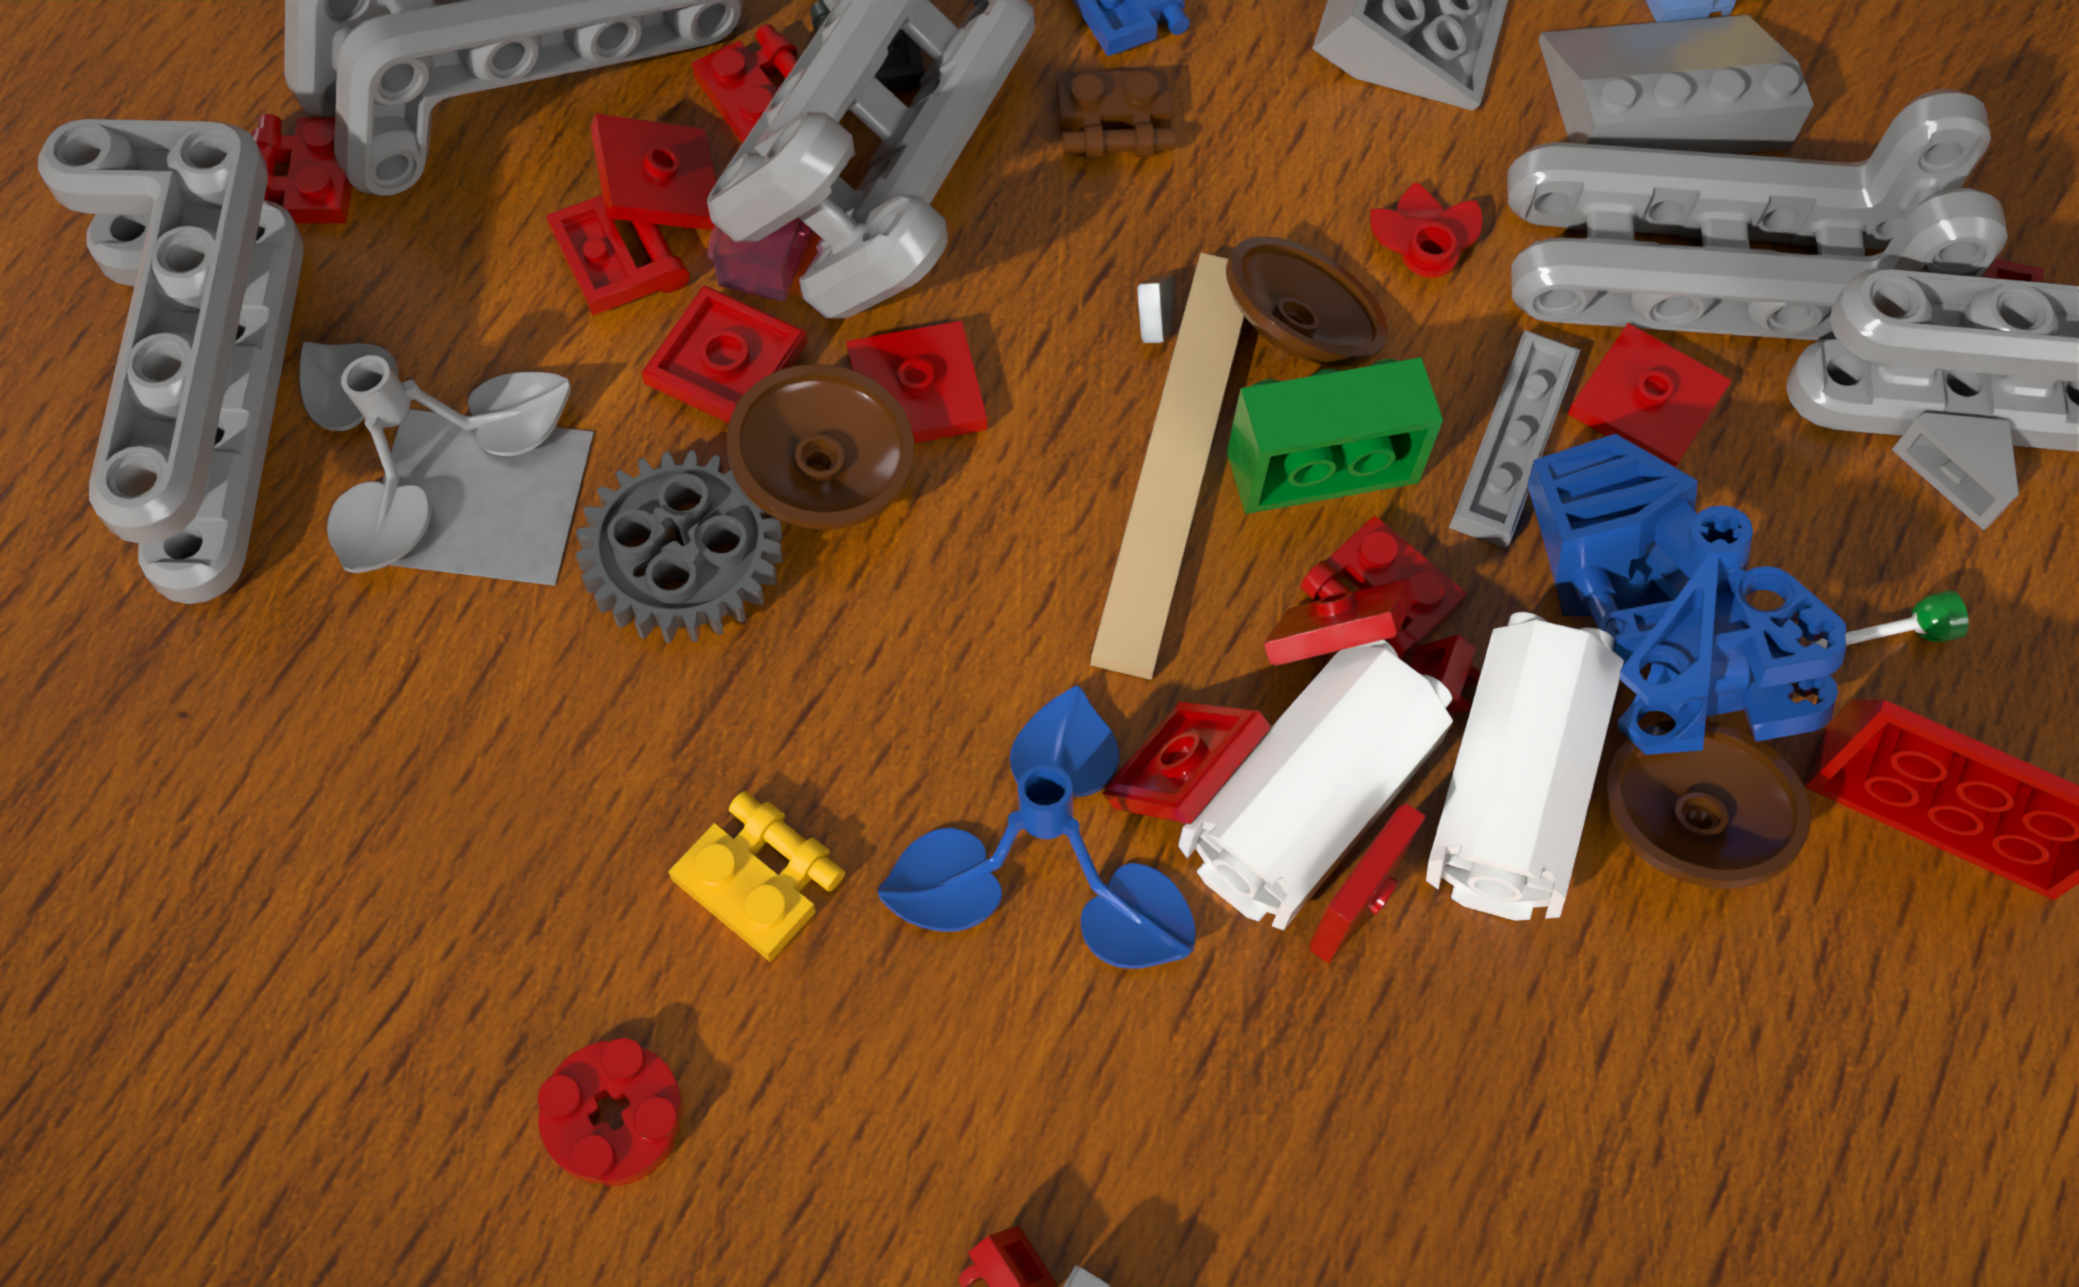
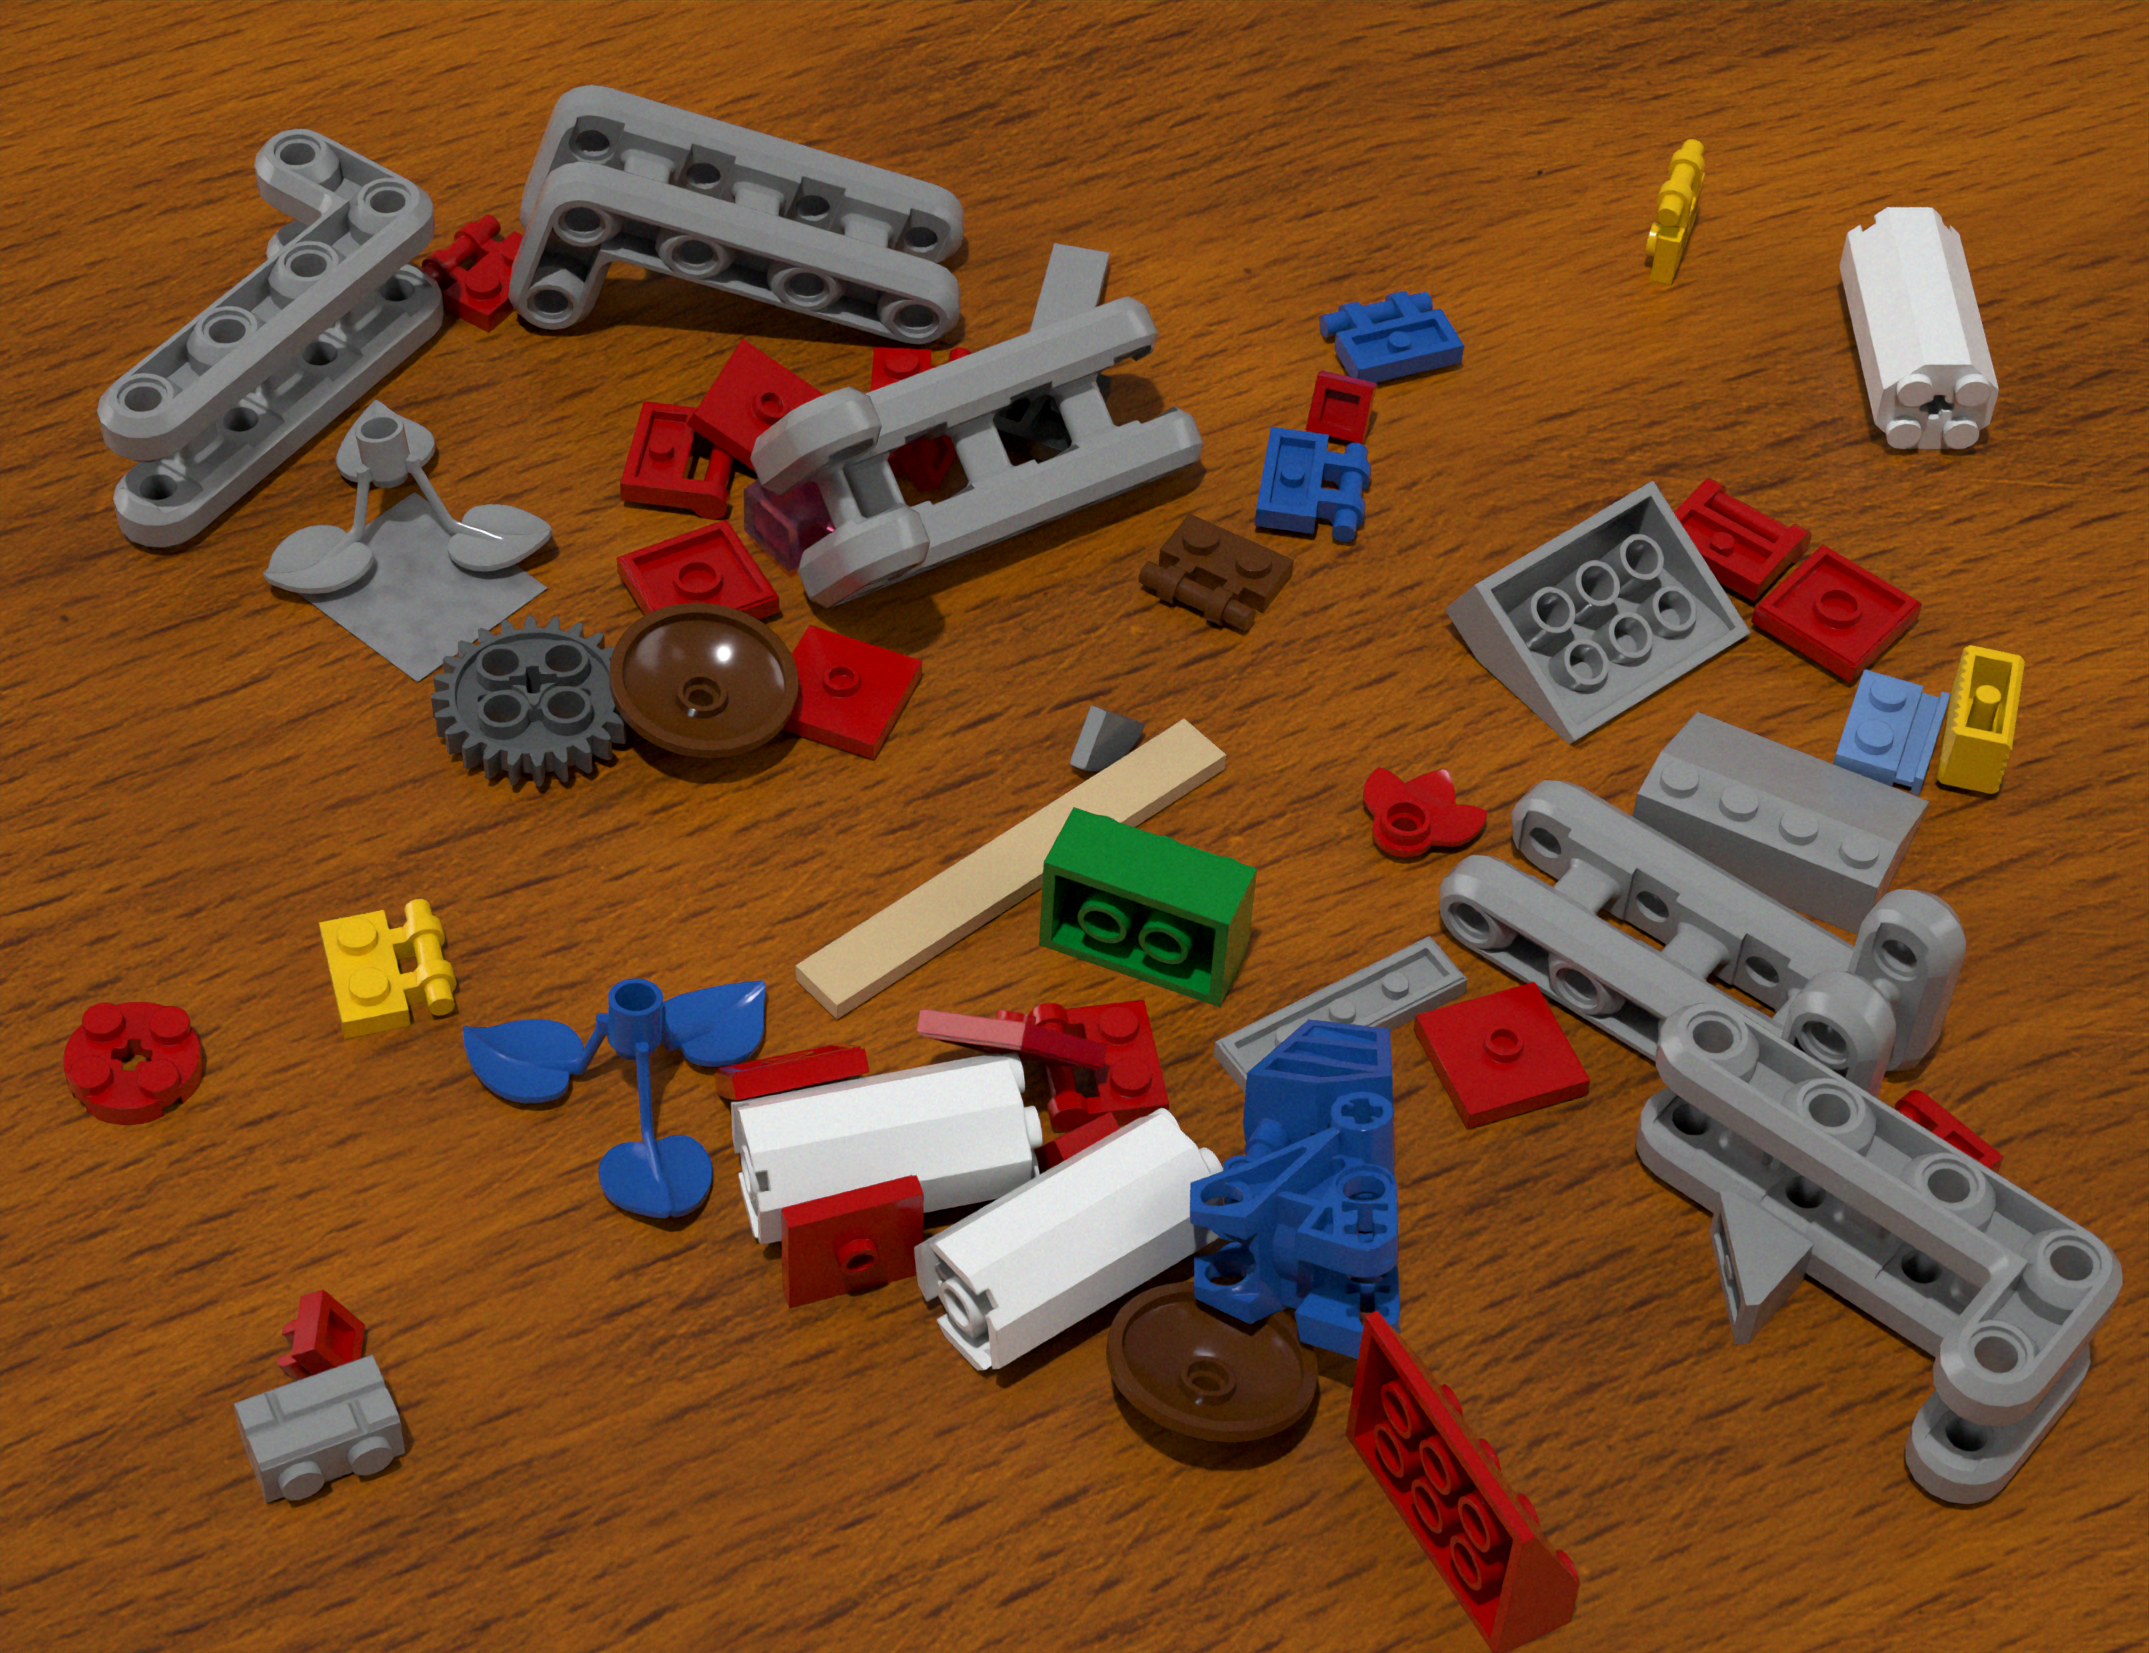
camera: 35 degrees right, 15 degrees down
reddish brown dish [1226,237,1388,367] -> none
green hinge [1810,589,1969,649] -> none

